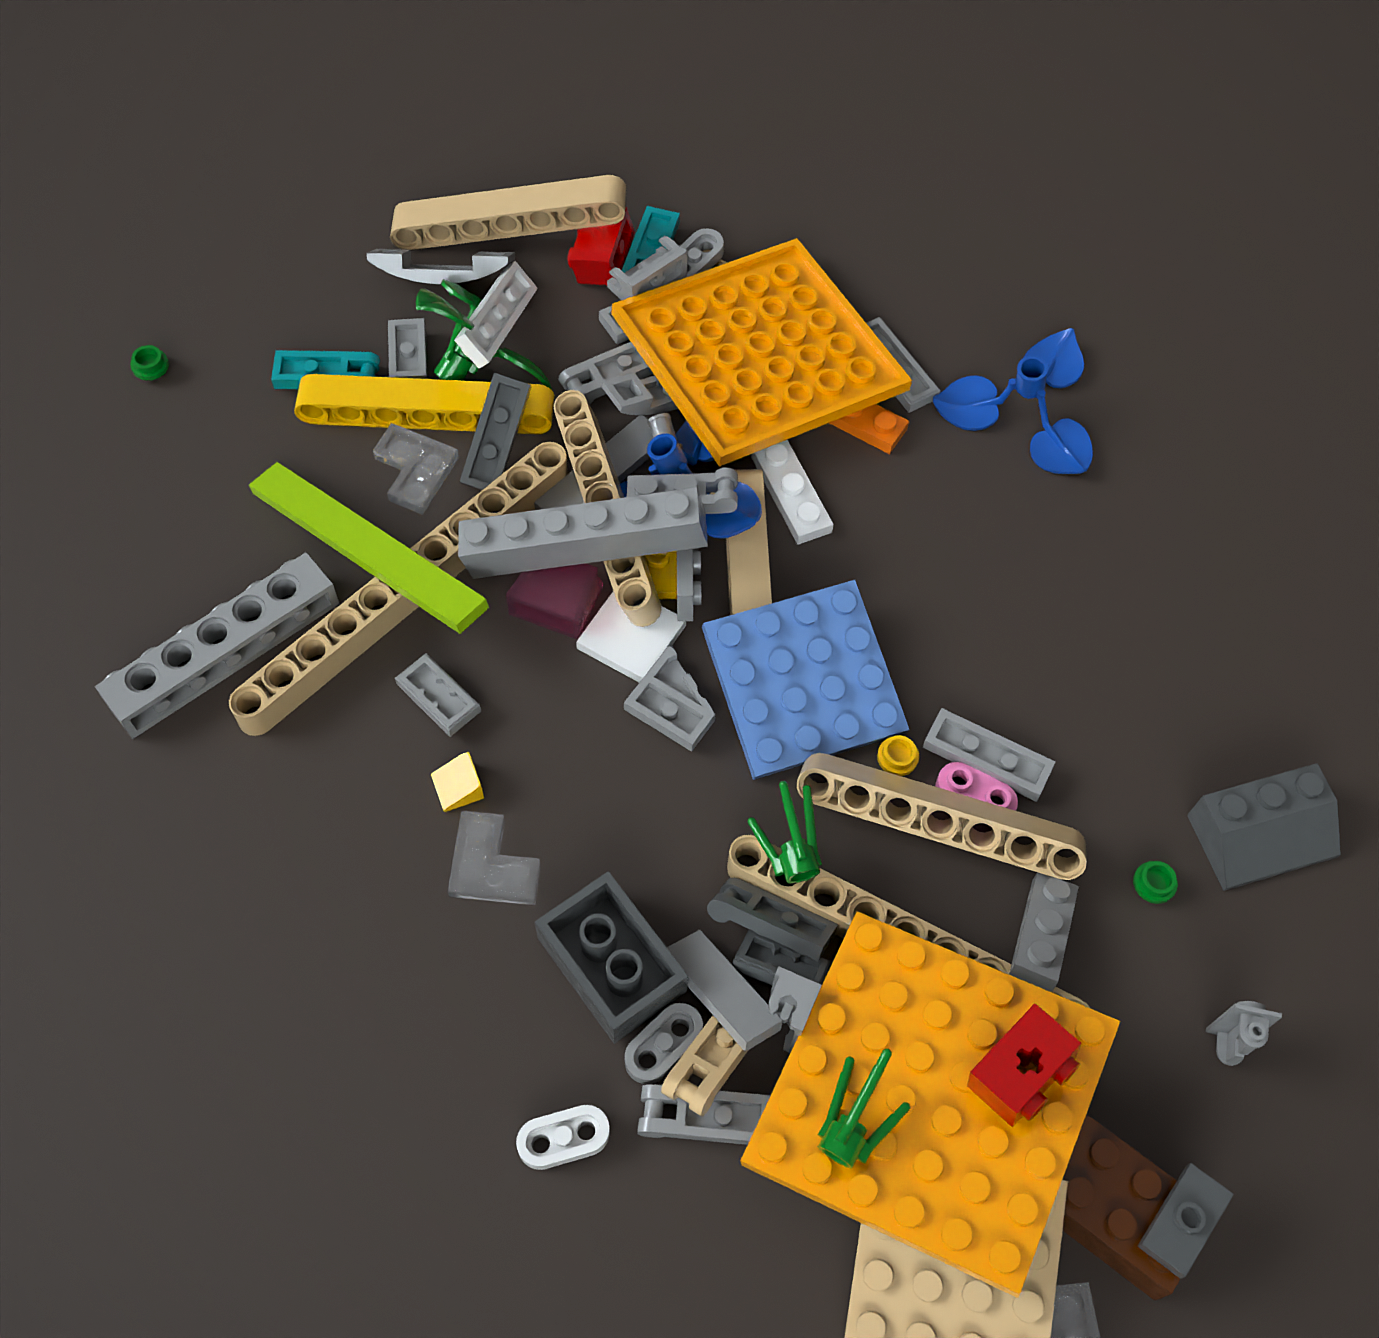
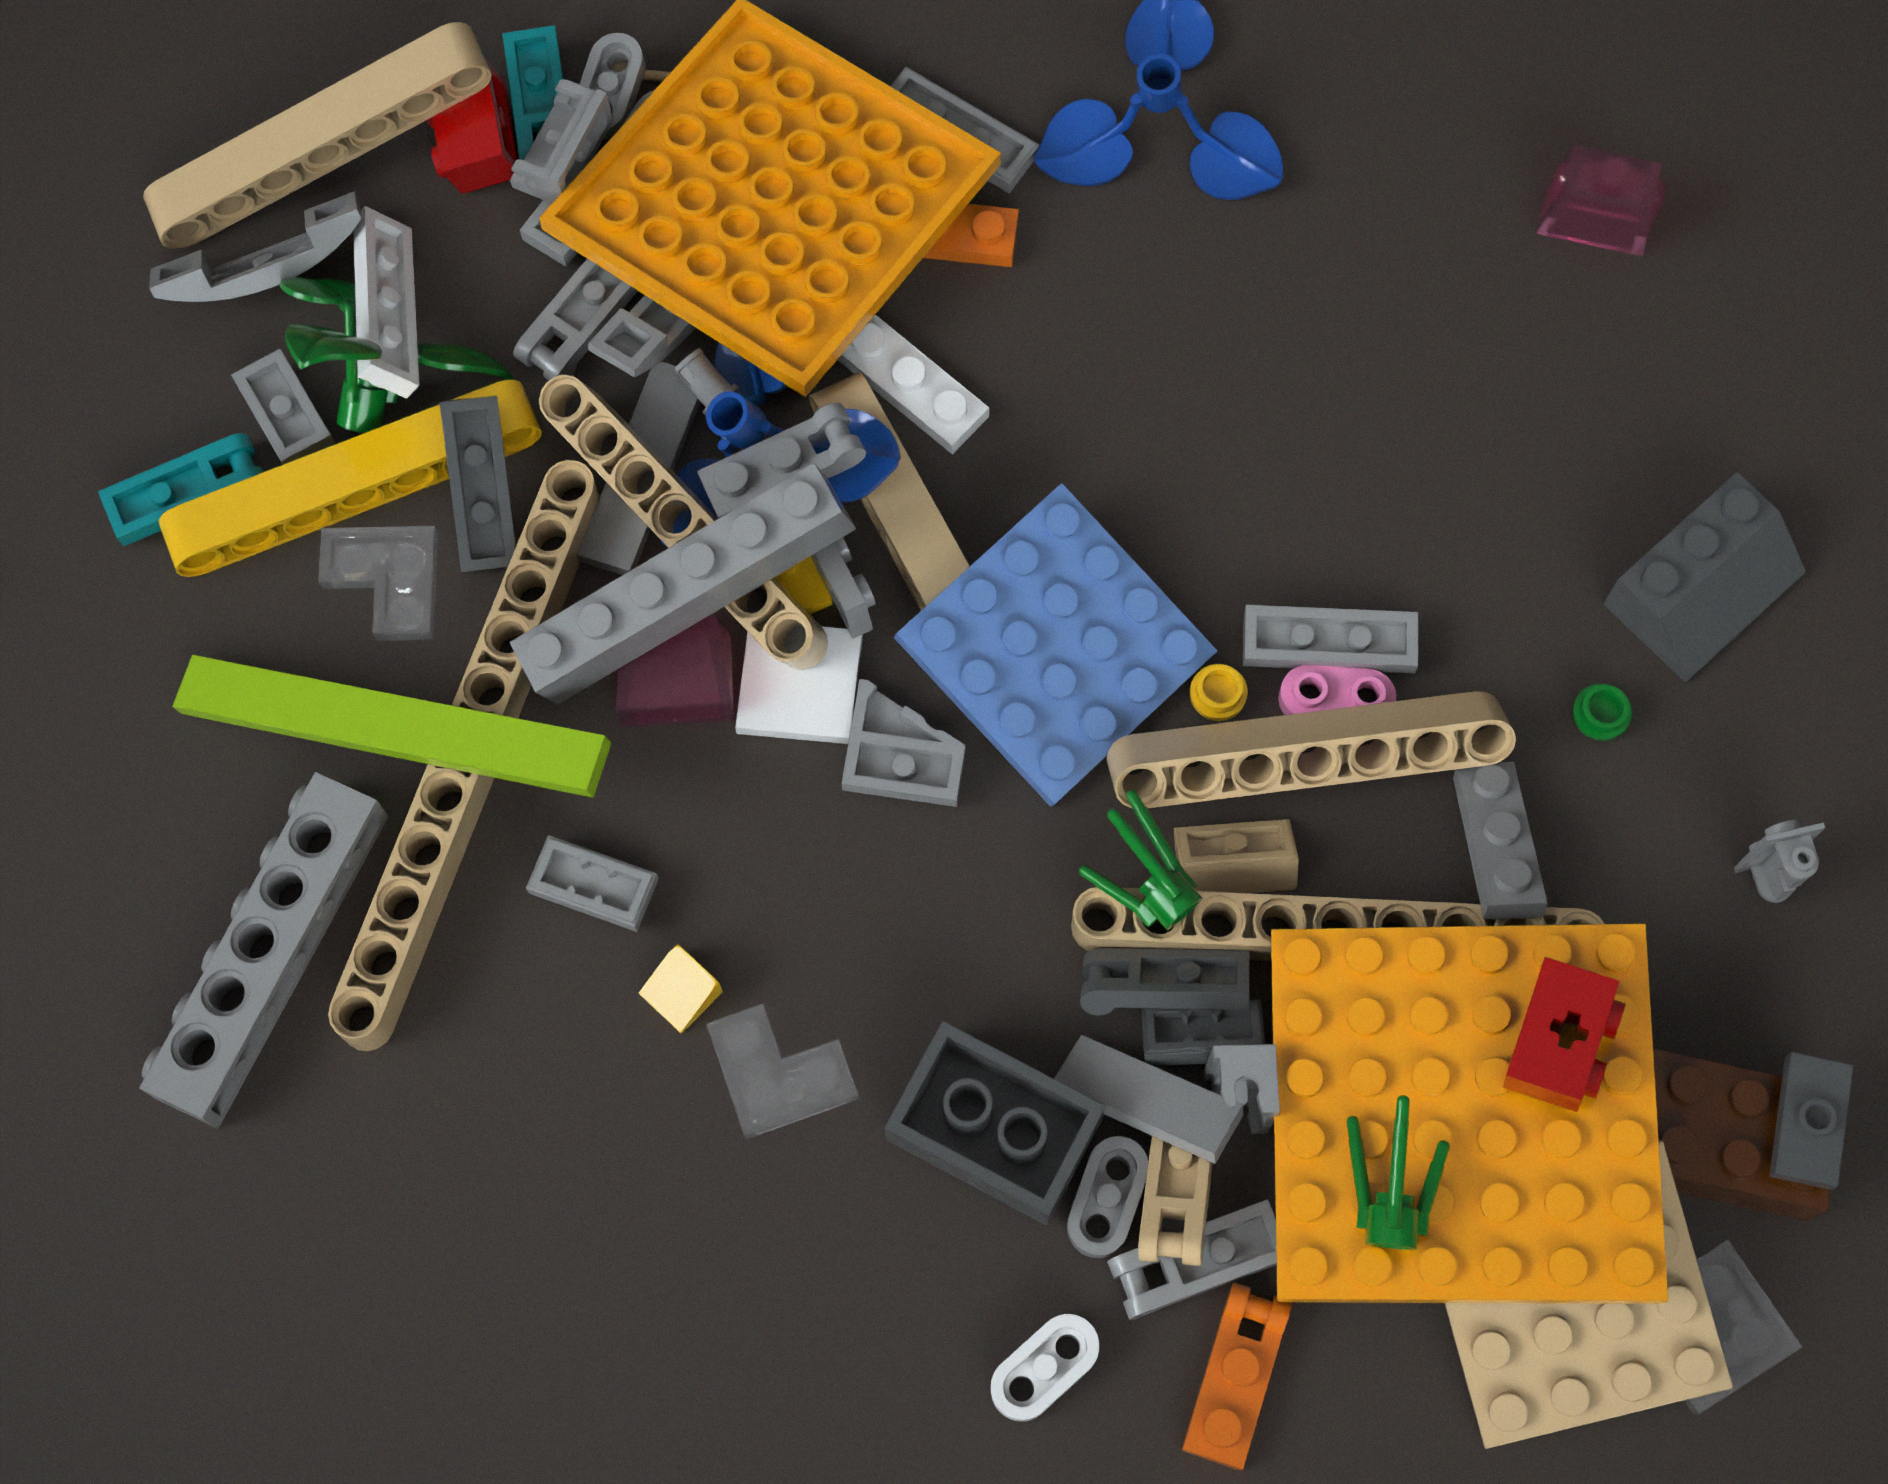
camera: 20 degrees left, 10 degrees up
none -> tan slope [1174,819,1299,893]
none -> orange plate [1181,1281,1292,1471]
none -> clear pink torso [1536,145,1666,256]

